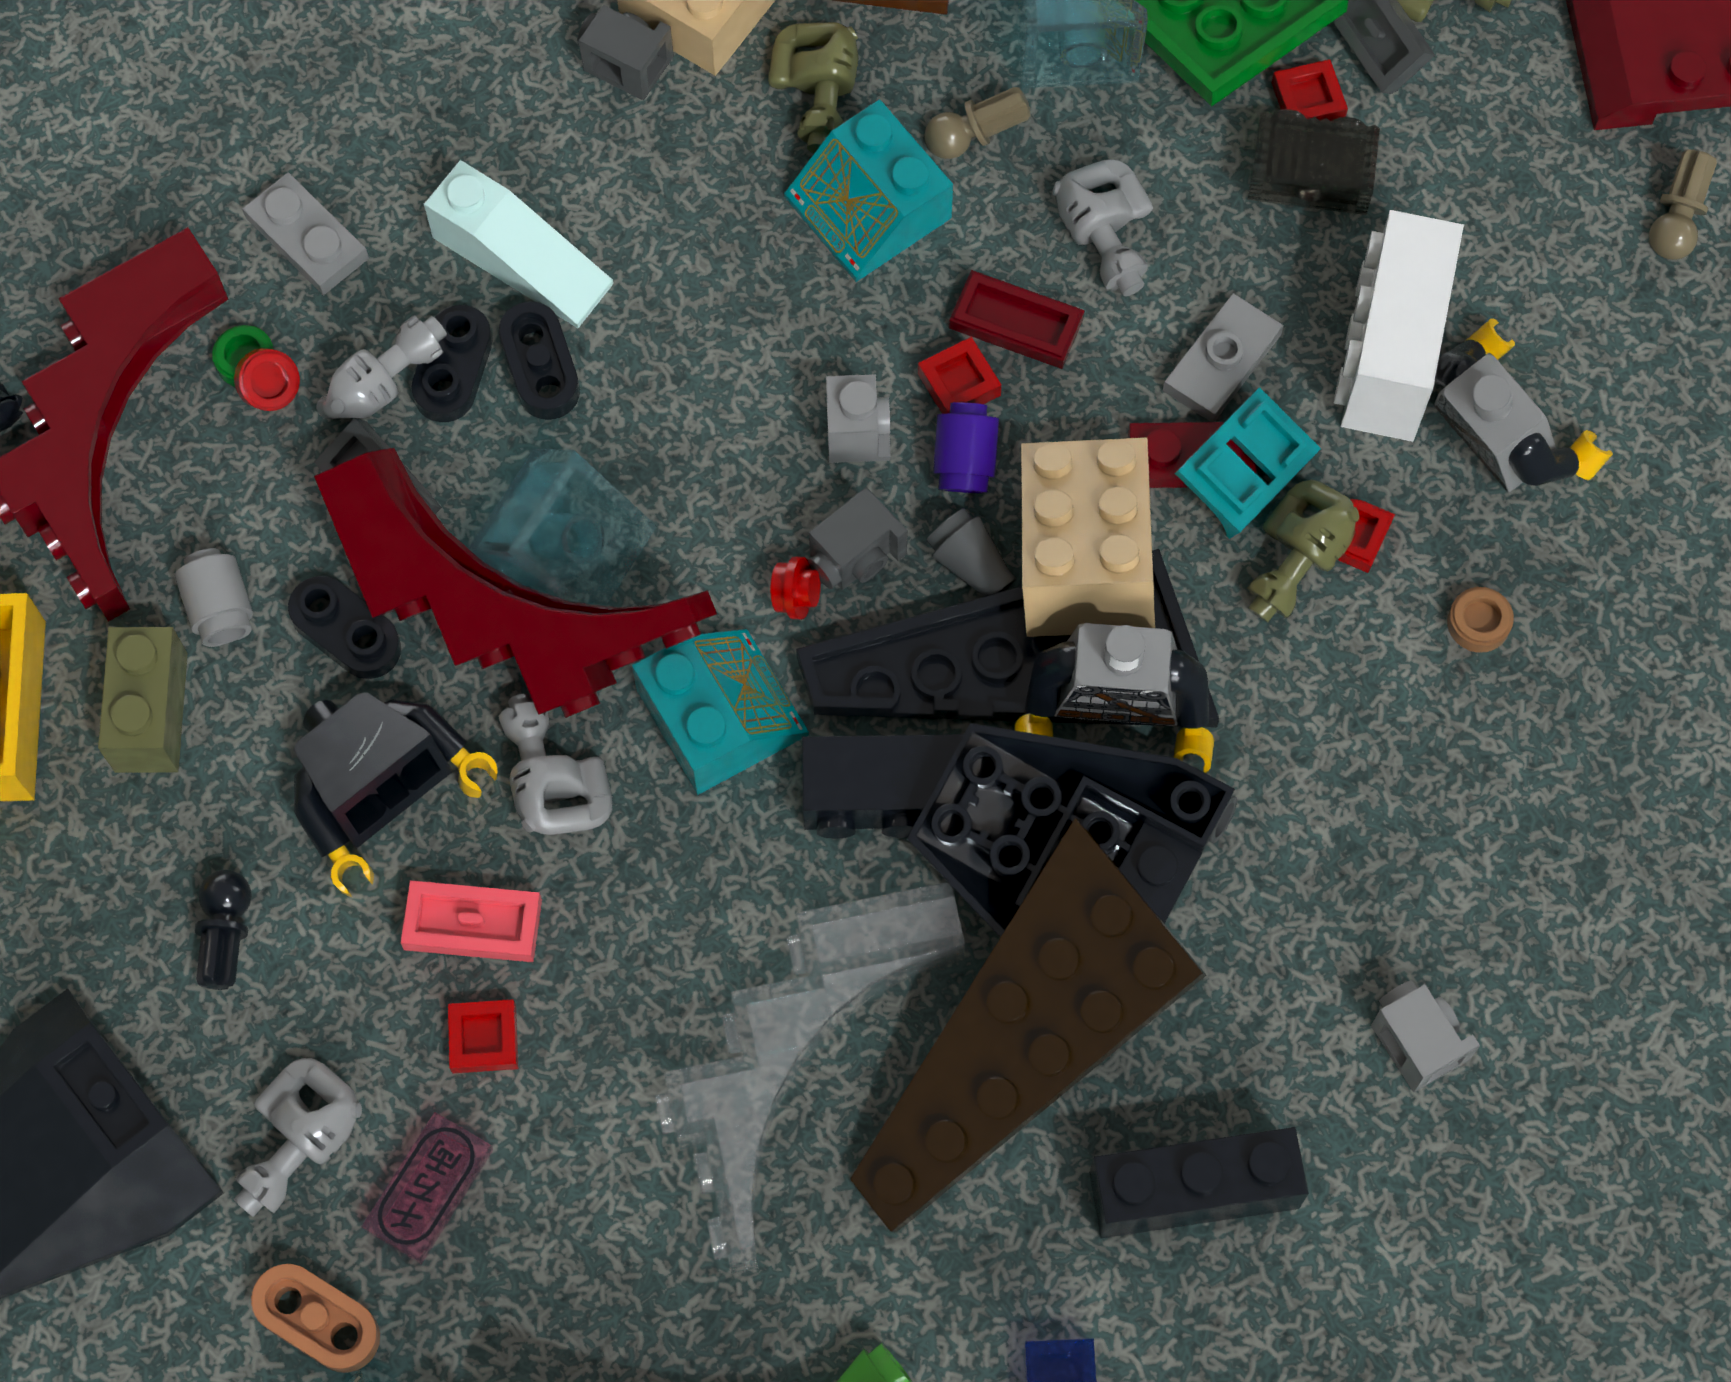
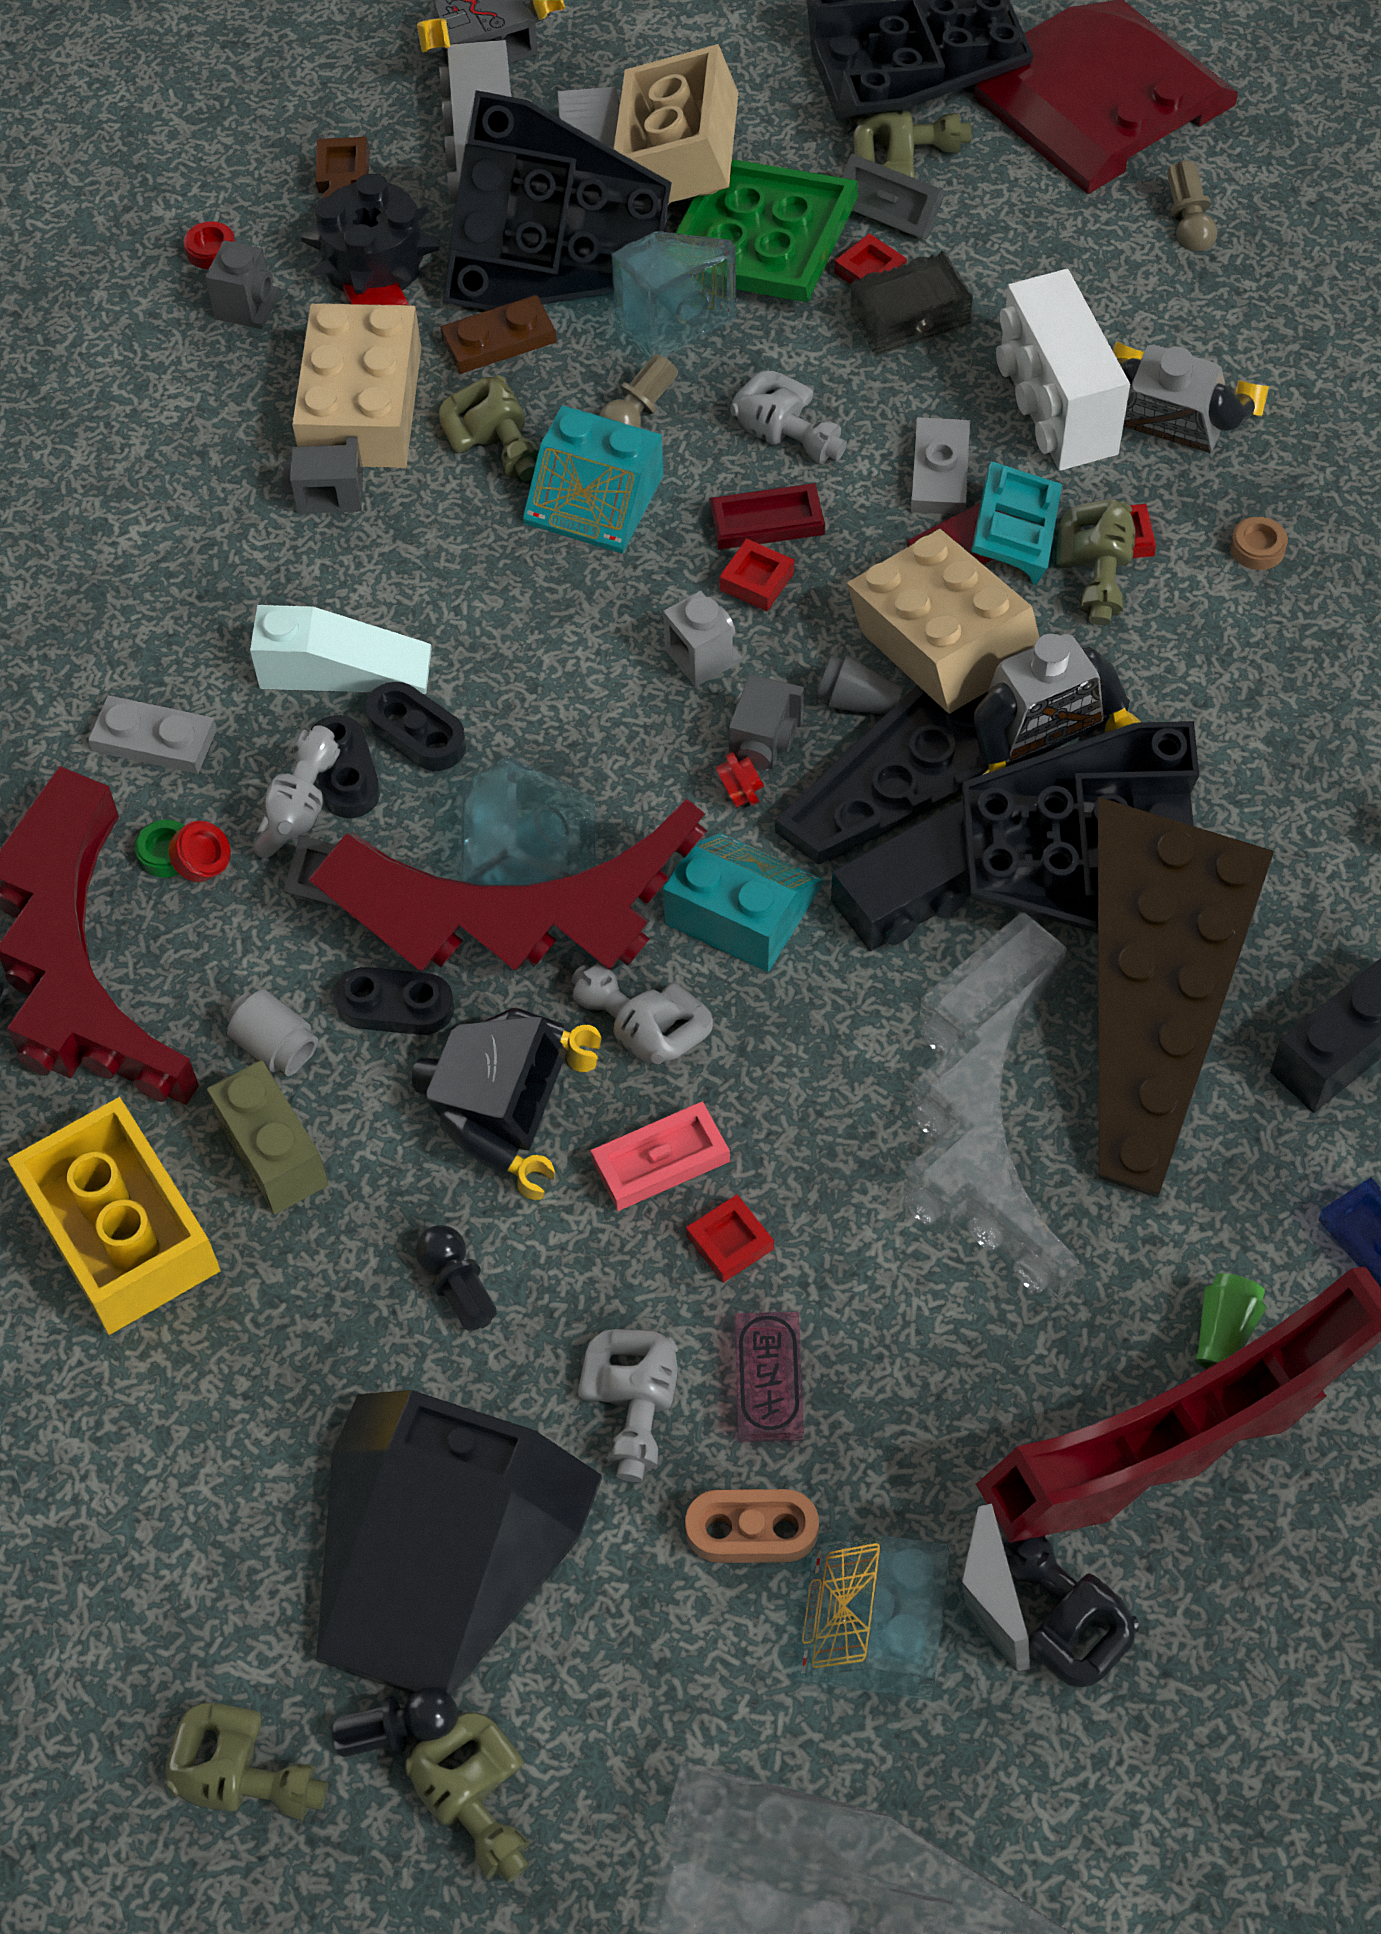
camera: 30 degrees left, 10 degrees down
dark purple brick [933,402,999,494] -> none

